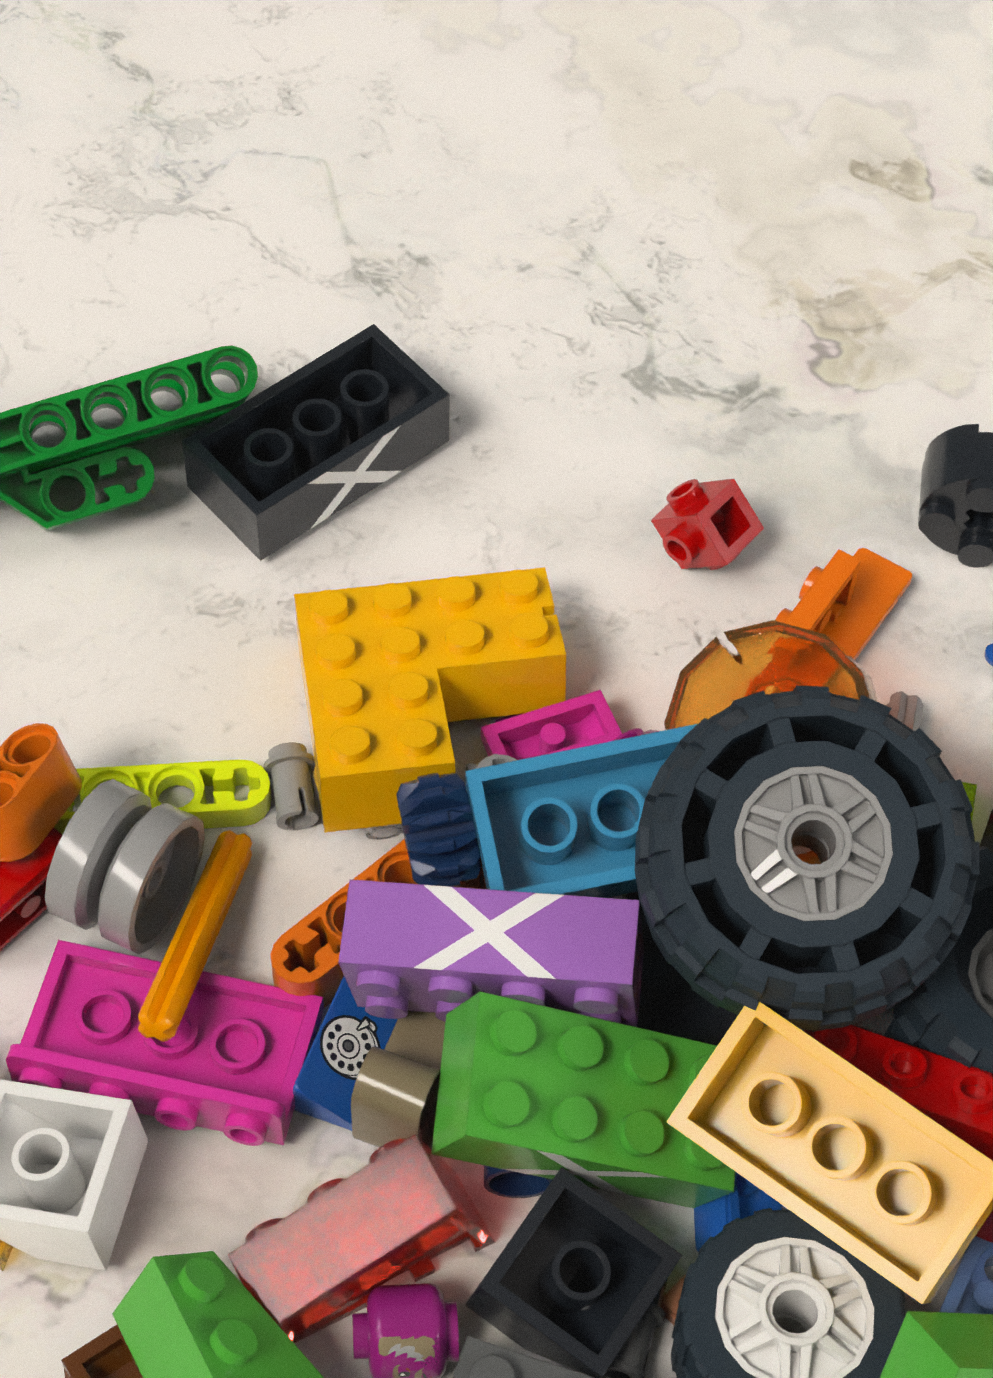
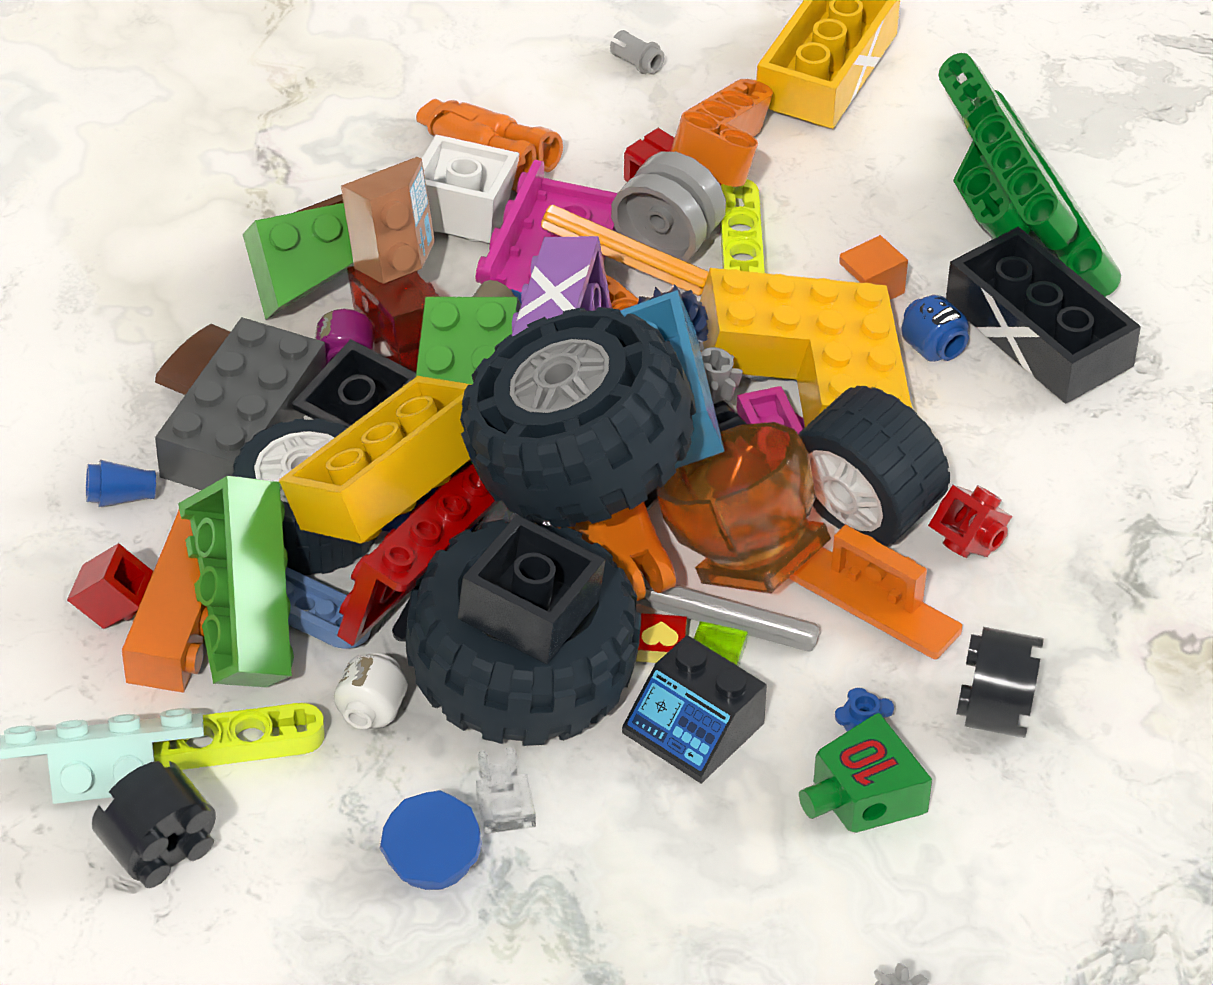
camera: 95 degrees right, 10 degrees down
none -> nougat slope [341,157,435,284]
none -> black wheel [789,386,950,547]
none -> orange panel [839,235,908,300]
none -> blue head [901,295,969,362]

